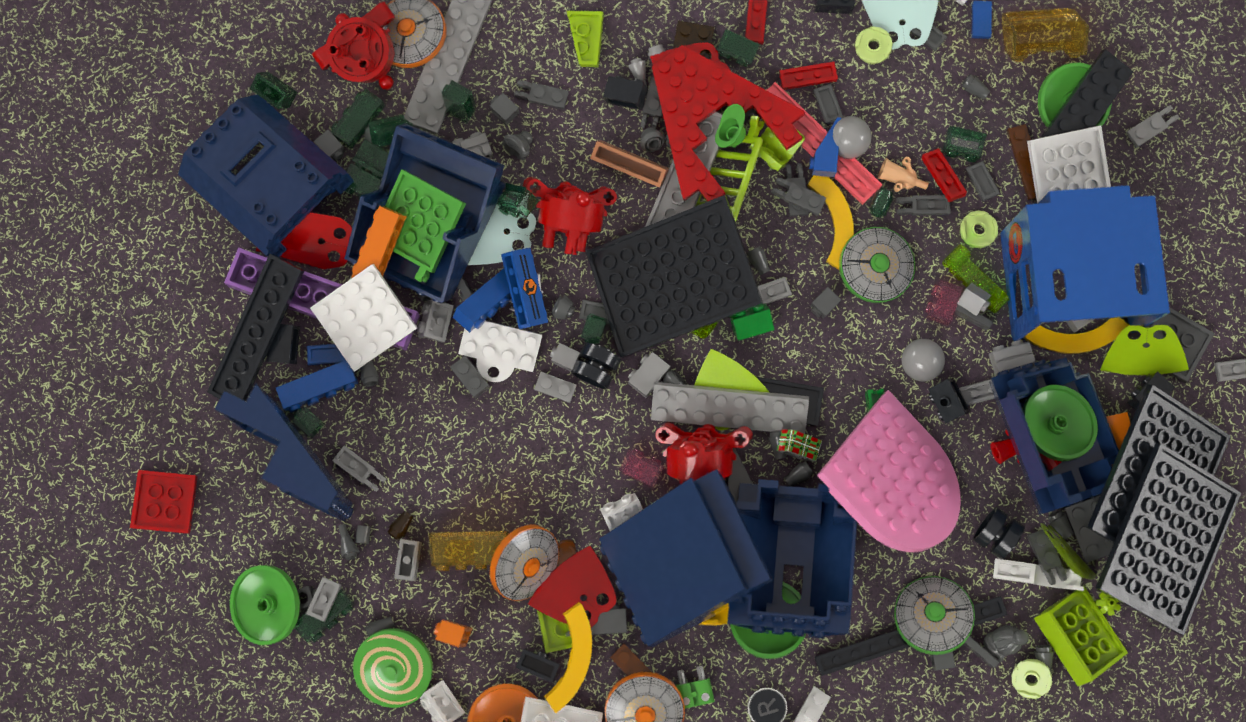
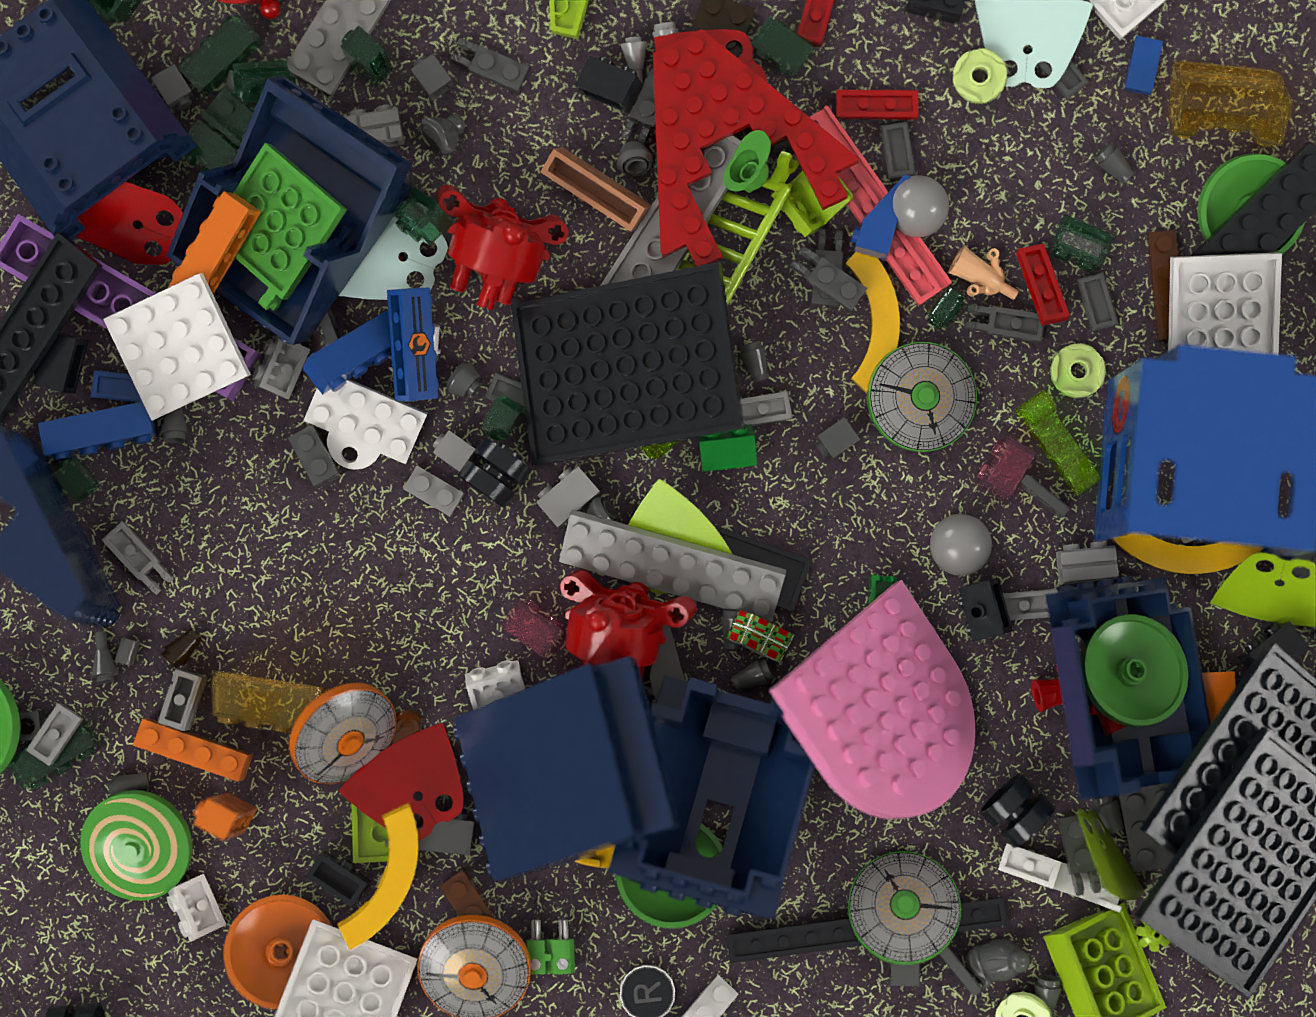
camera: 10 degrees right, 5 degrees up
light grey brick [957,283,991,316] -> none
none -> orange brick [133,718,253,782]

